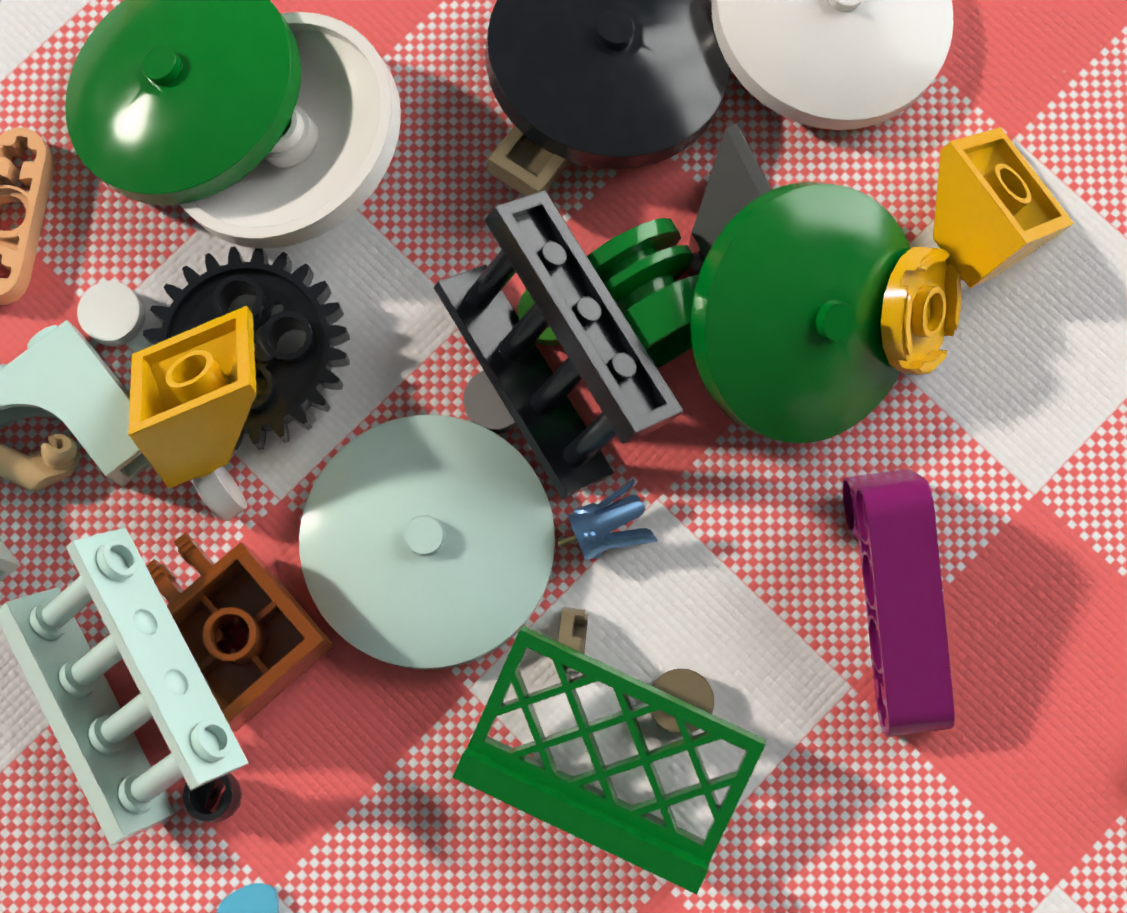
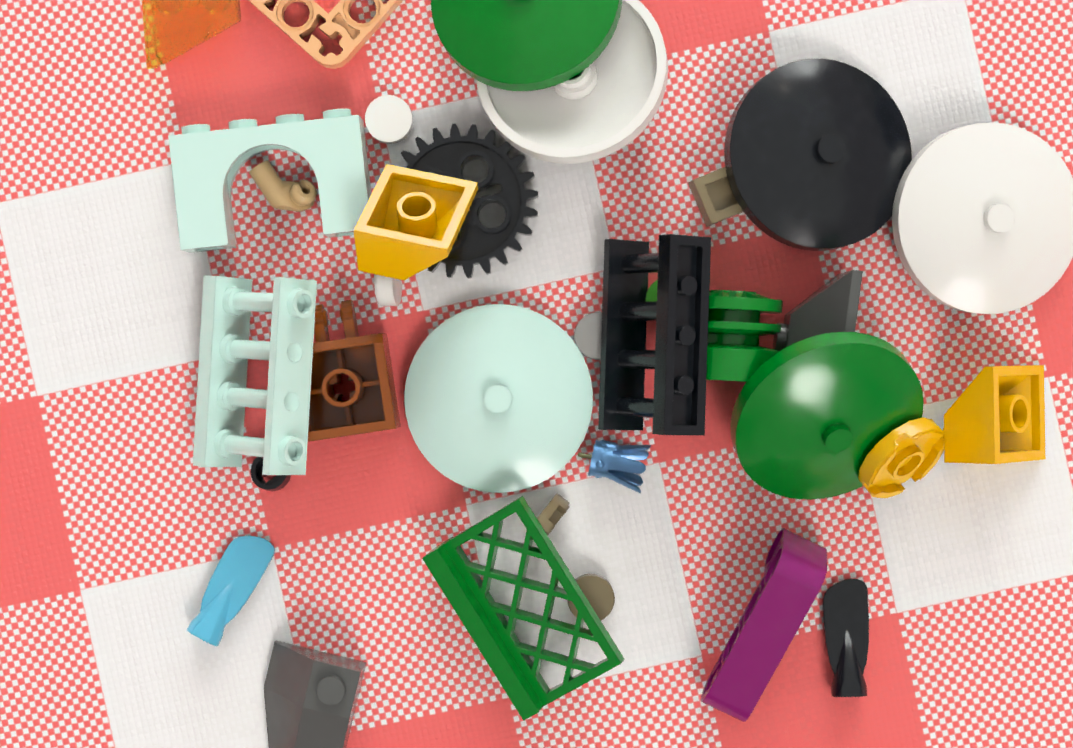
camera: 35 degrees right, 10 degrees up
none -> black piece [823,579,869,697]

